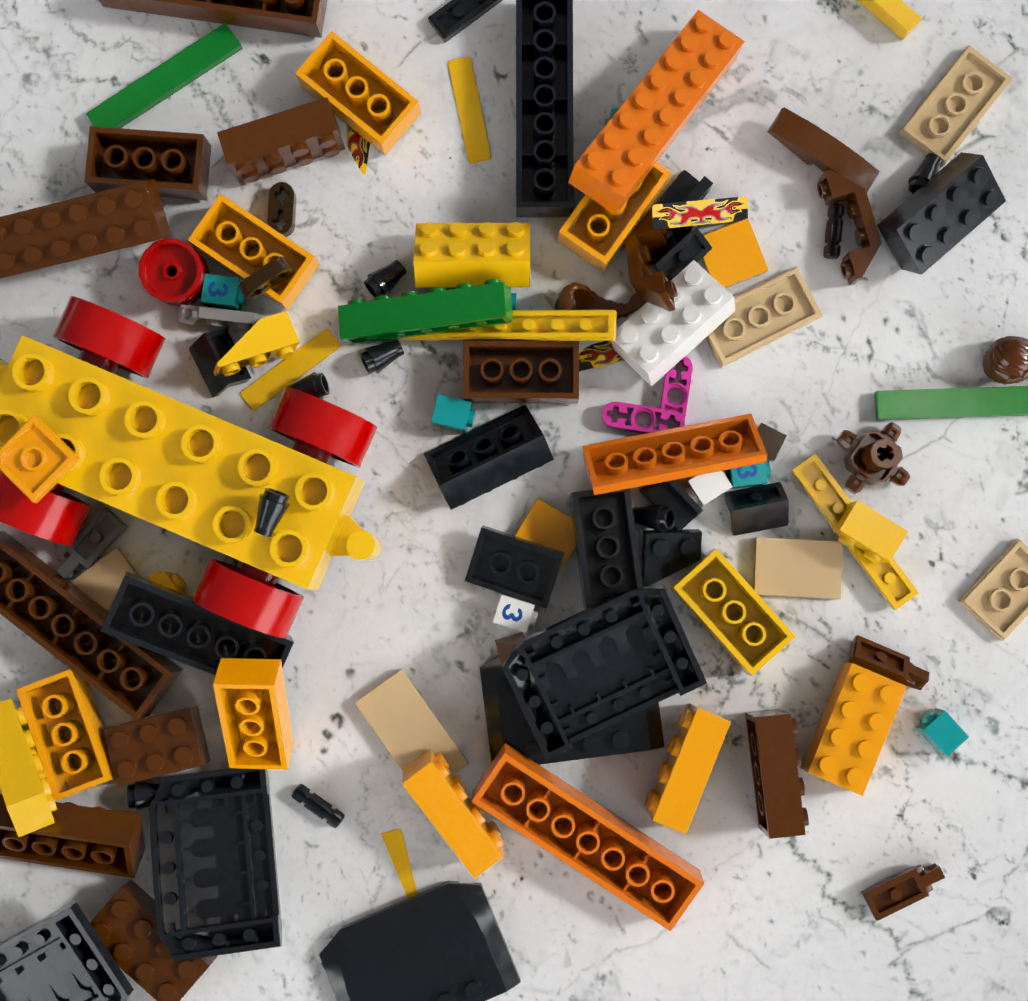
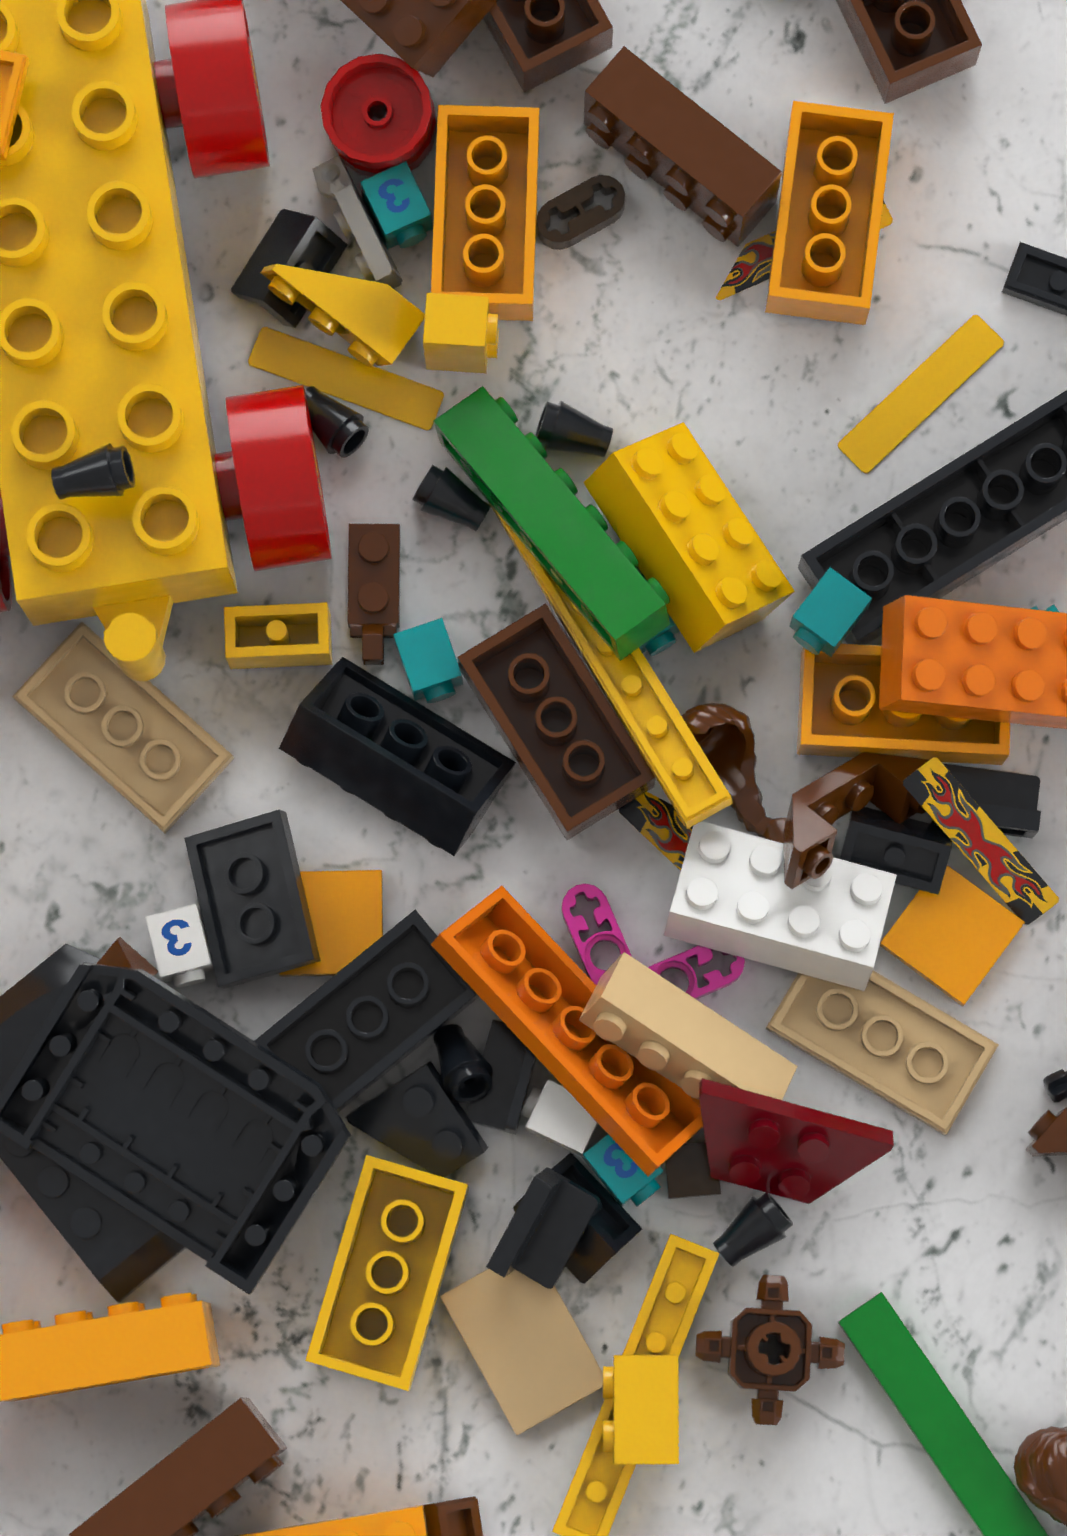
camera: 55 degrees right, 5 degrees down
dark brown beam [238,256,293,300] -> none
none -> tan tile [12,622,234,834]
none -> yellow brick [224,602,333,669]
none -> reddish brown hinge [348,524,400,665]
none -> yellow brick [423,293,499,374]
none -> black panel [486,1167,600,1289]
none -> tan brick [579,952,798,1100]
none -> dark red wing [699,1078,894,1204]
none -> black cone [713,1192,793,1267]
none -> teal brick [789,567,872,657]

